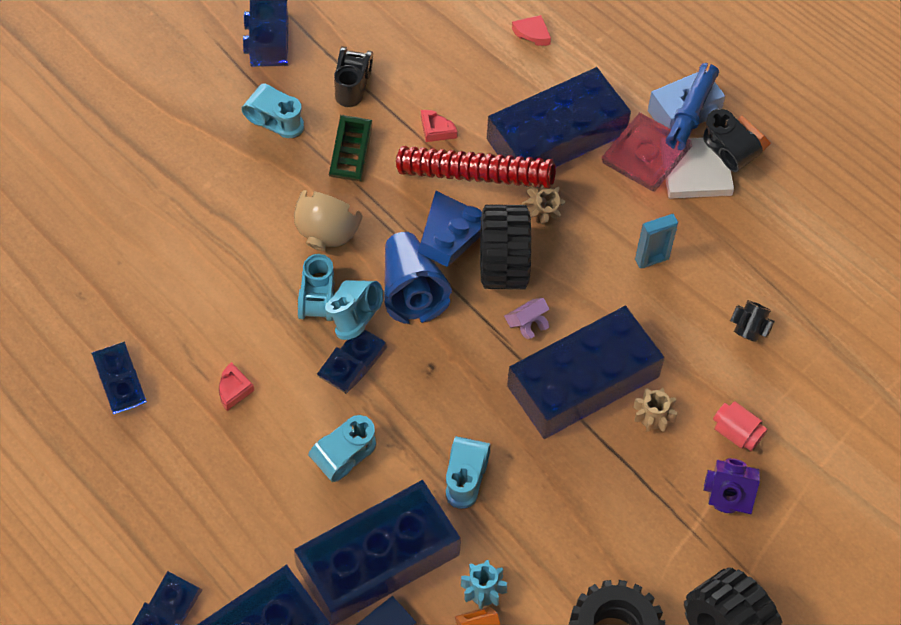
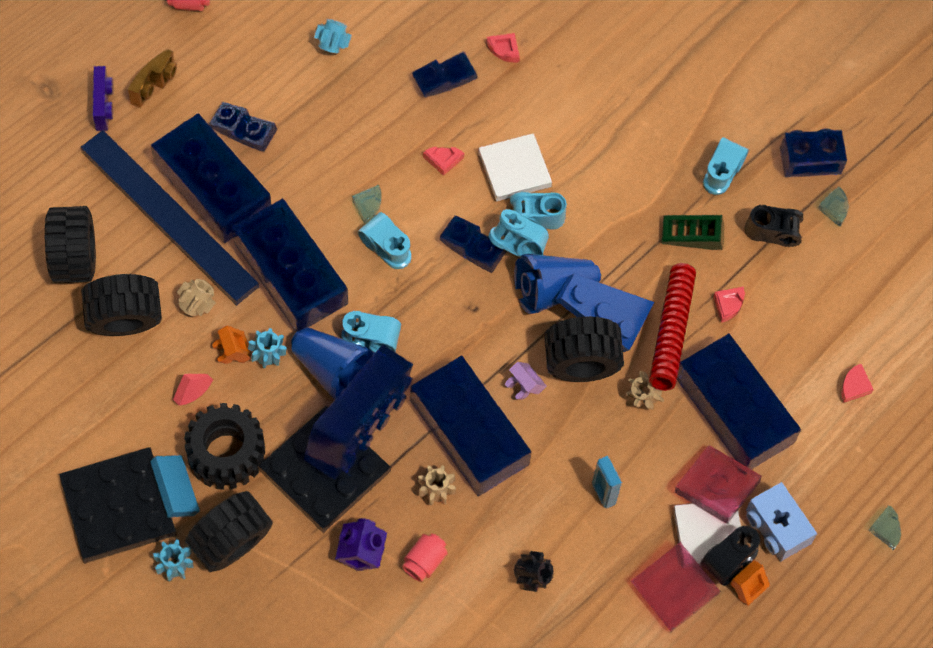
camera: 85 degrees right, 5 degrees up
tan cylinder [294,190,363,251] -> none
blue pin [666,63,719,150] -> none
none -> black plate [258,405,391,533]
none -> blue cone [291,327,377,403]
none -> clear blue brick [304,344,413,480]
none -> medium azure gear [314,19,352,53]
none -> clear light blue tile [352,185,381,224]
none -> white tile [478,133,552,202]
none -> coral tile [486,33,520,63]
none -> clear pink tile [631,542,721,632]
none -> clear light blue tile [818,186,849,227]
none -> clear light blue tile [869,505,901,550]

